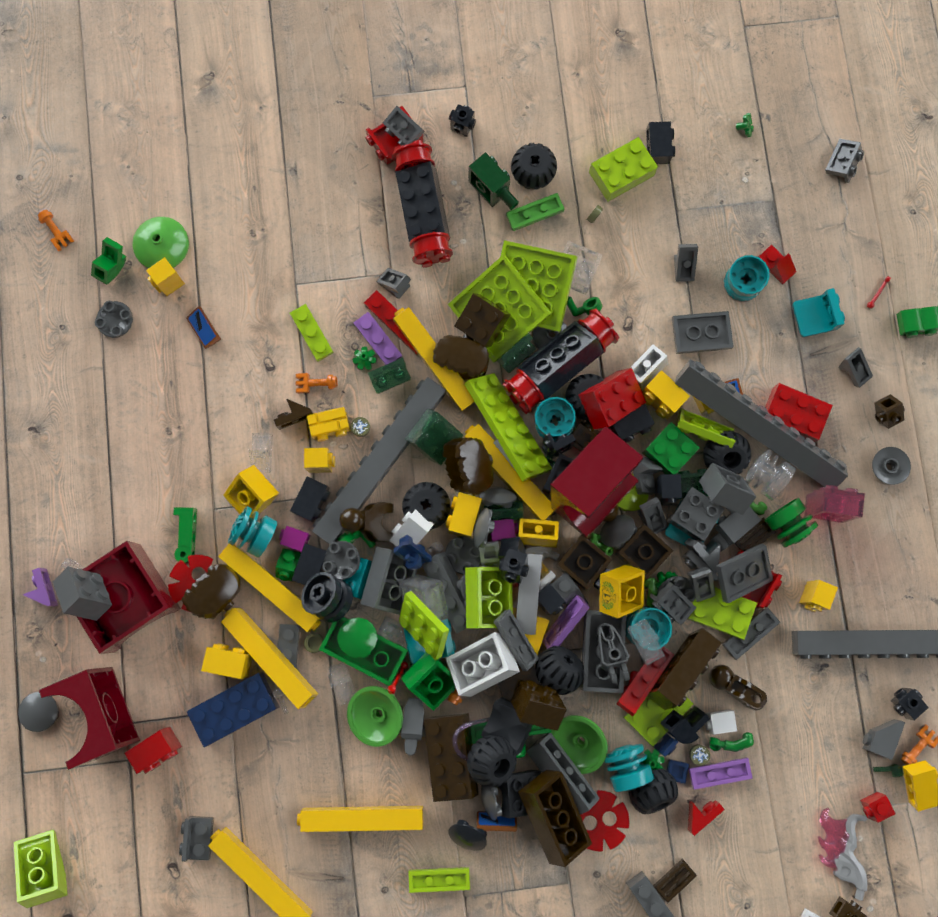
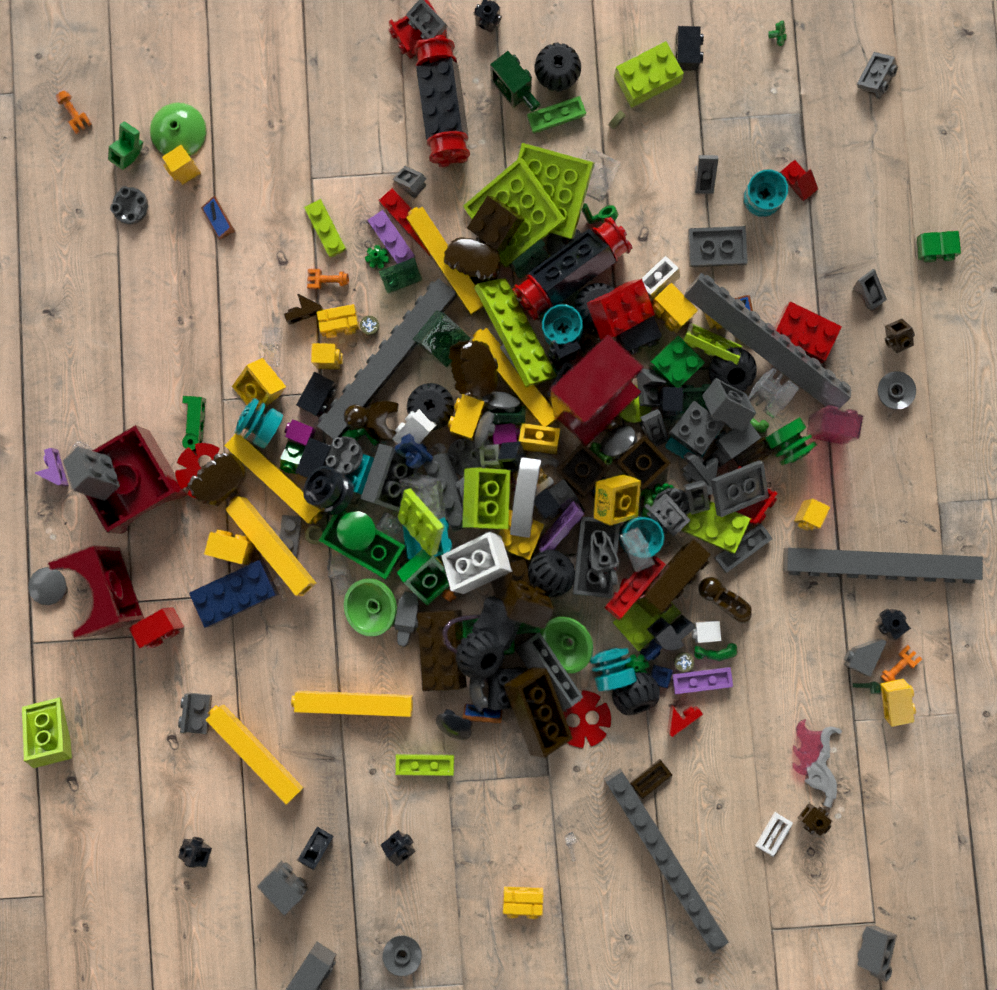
camera: 15 degrees right, 5 degrees up
red hinge [388,661,408,694] -> none
dark grey tile [494,610,539,671] -> none
black brick [499,549,529,584] -> none
teal bracket [792,288,845,337] -> none
red brick [860,792,896,823] -> none
red hinge [867,276,891,309] -> none

